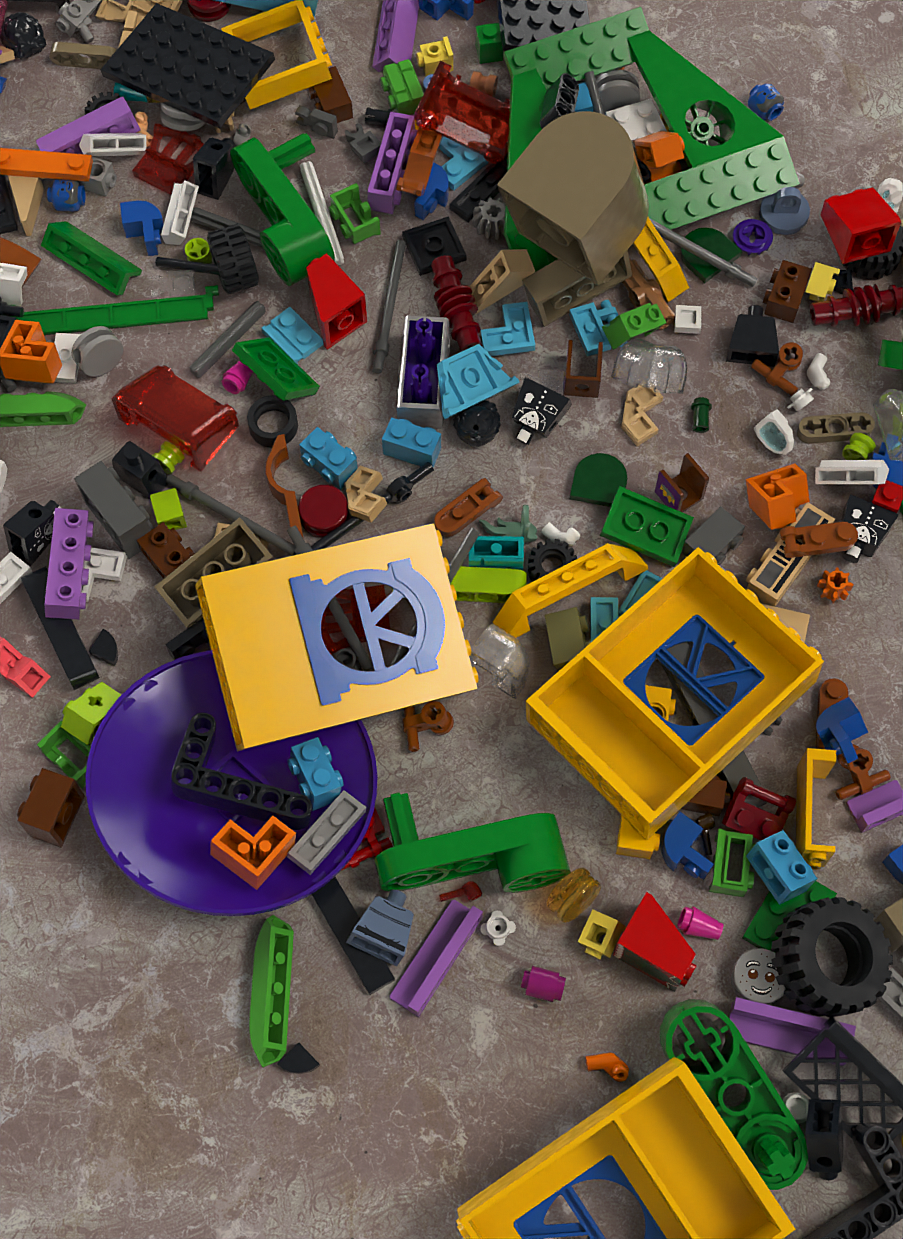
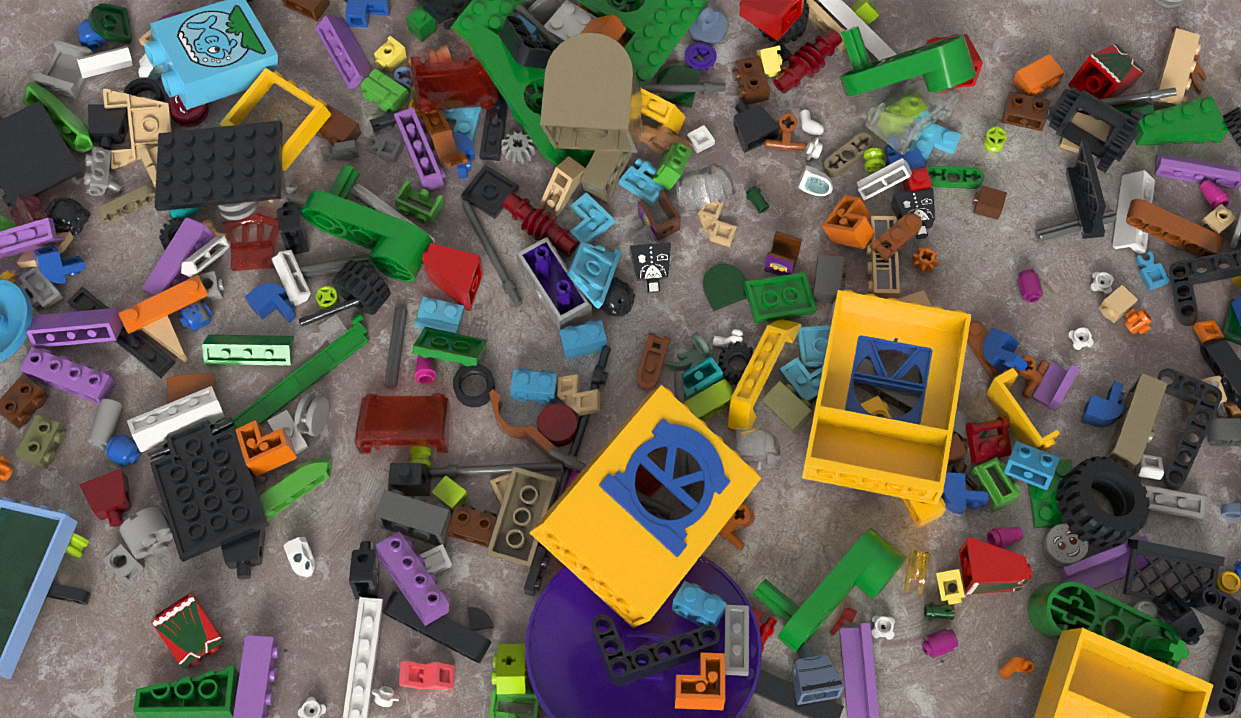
camera: 35 degrees left, 0 degrees up
none -> dark green pin [924,602,955,620]

